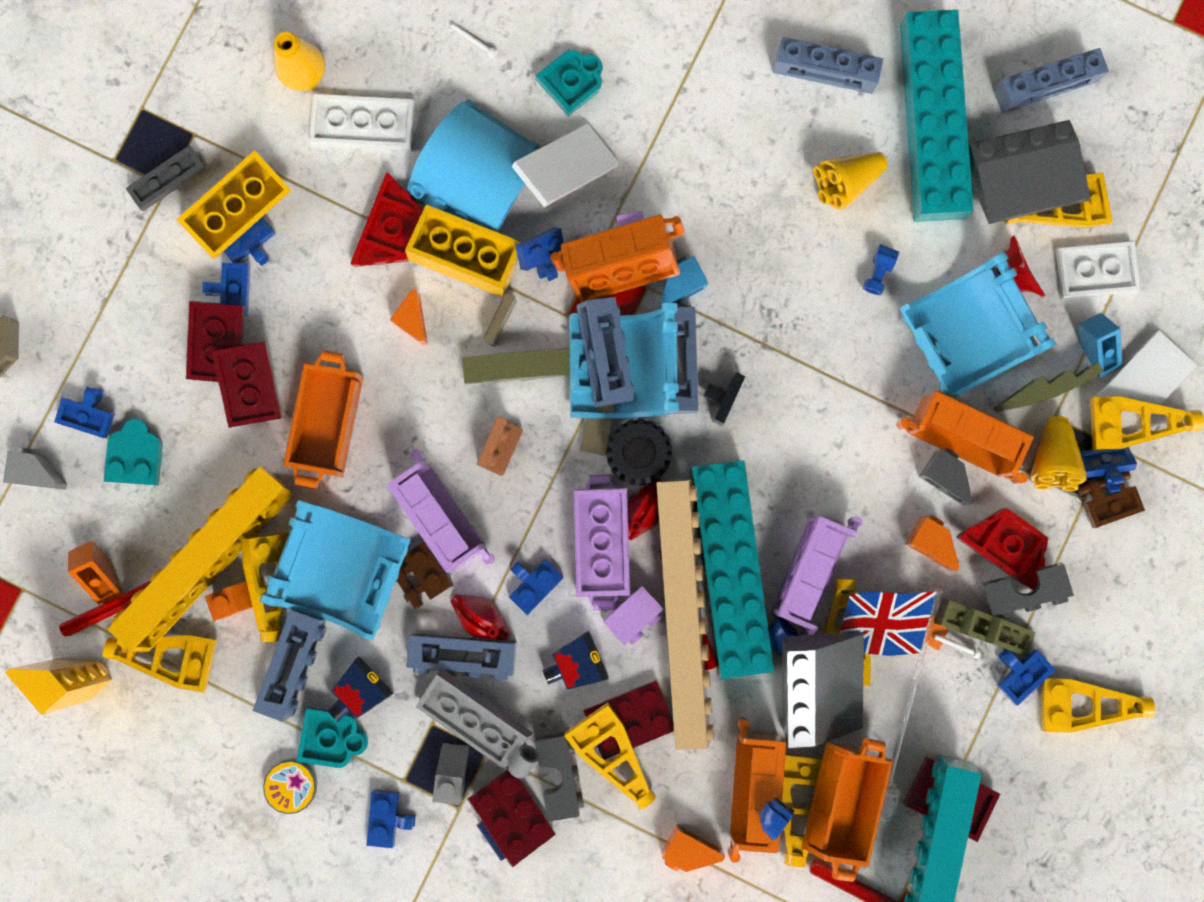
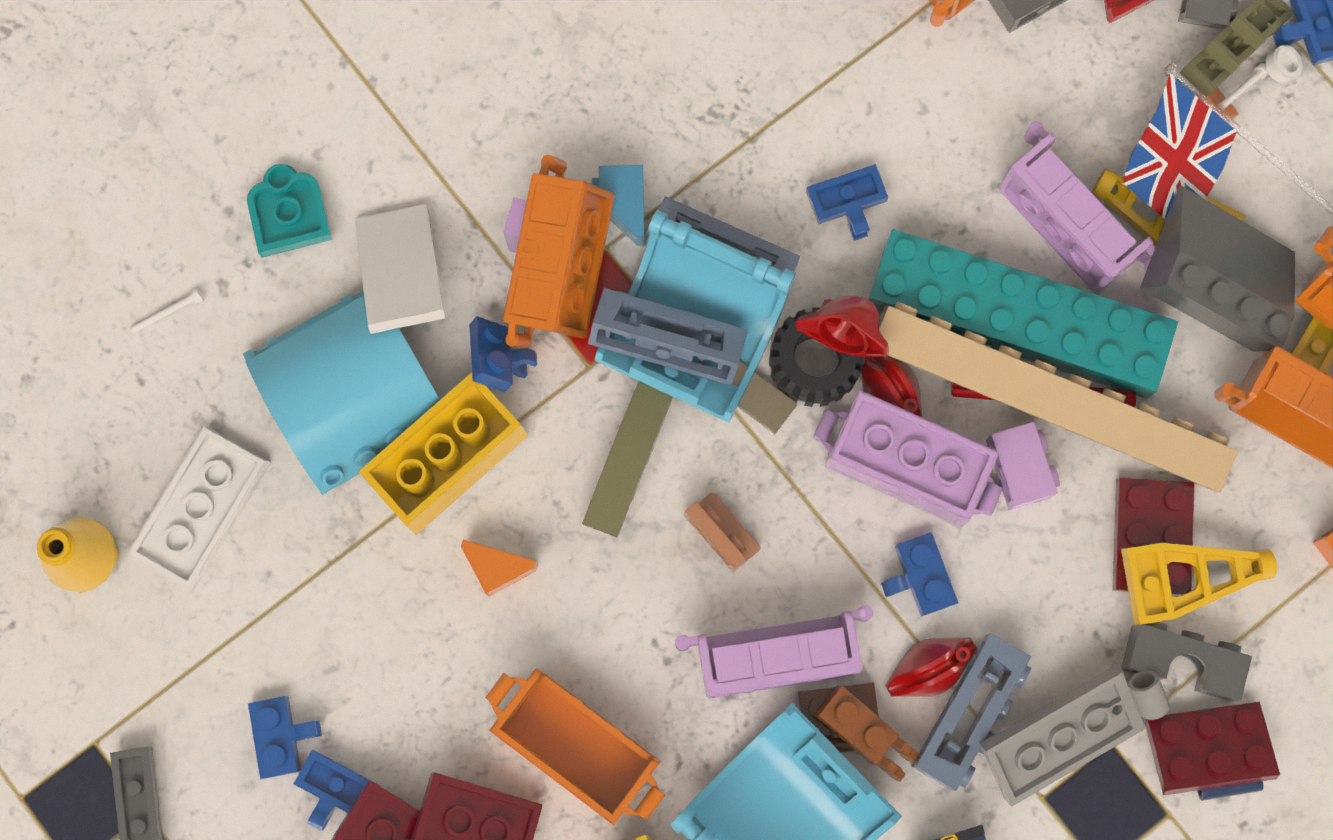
camera: 65 degrees left, 5 degrees down
yellow slope [176,150,292,259] -> none
red wing [350,173,423,267] -> none
light grey slope [432,742,469,805] -> none
dark tan tile [483,293,517,347] -> none
torso [542,630,609,689] -> none
black tile [703,372,746,426] -> none
blue piece [769,618,799,655] -> none
orange slope [905,515,960,571] -> none
none -> red hat [795,296,889,357]
none -> blue plate [806,164,888,241]
none -> dark orange hinge [814,685,920,782]
none -> white tile [1266,45,1303,84]

